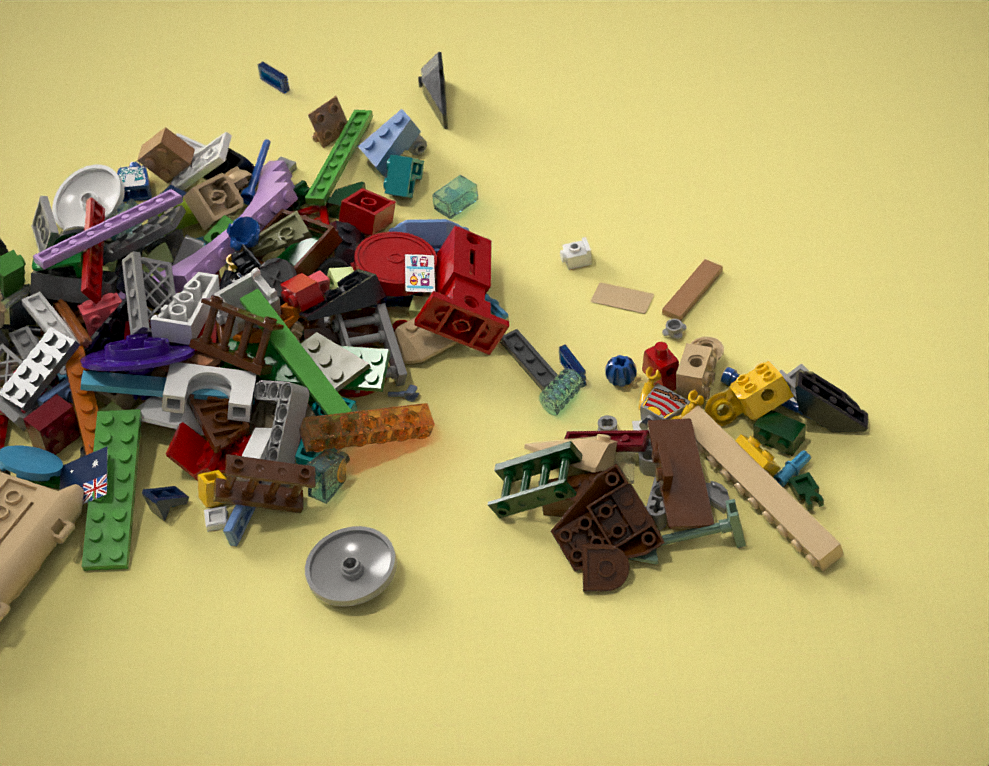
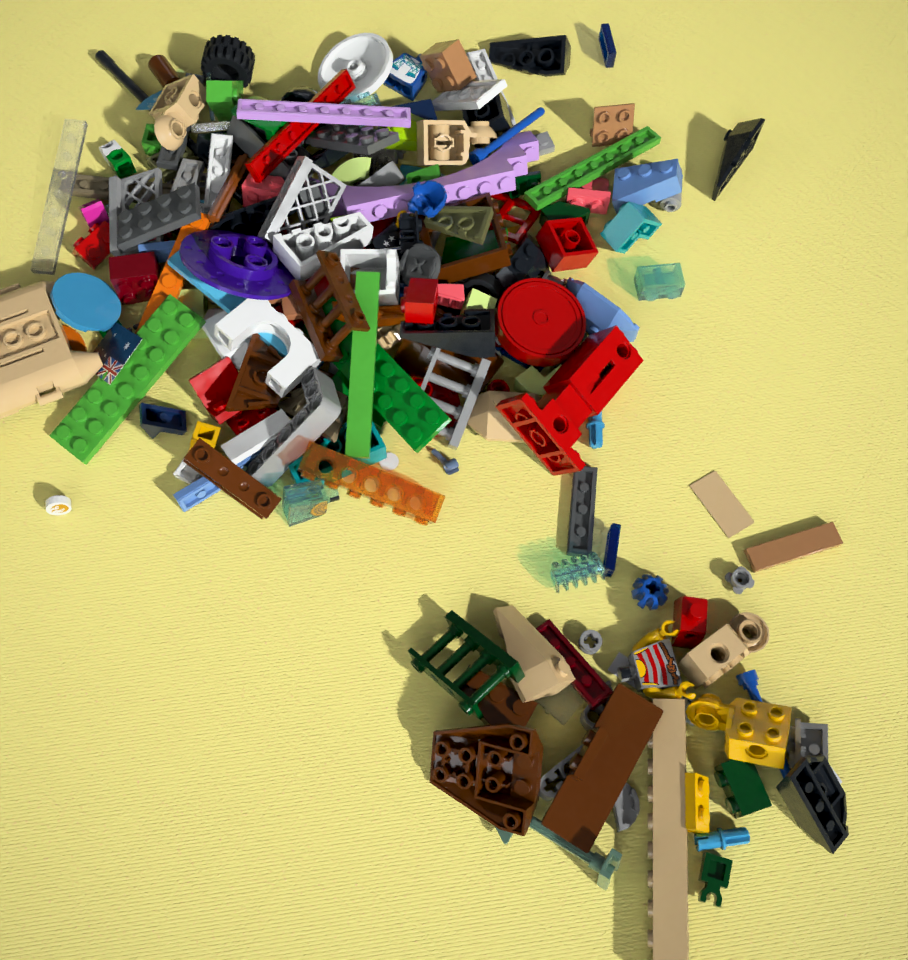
camera: 30 degrees right, 20 degrees up
light grey tile [31,196,59,252] -> none
wing [301,332,371,392] -> none
light grey dish [305,526,397,606] -> none
sticker [405,254,435,292] -> none
white brick [560,237,592,270] -> none
reddish brown tile [583,544,630,591] -> none
none -> white tile [45,495,72,515]
none -> black wedge [489,35,571,77]
none -> coral bracket [565,178,611,215]

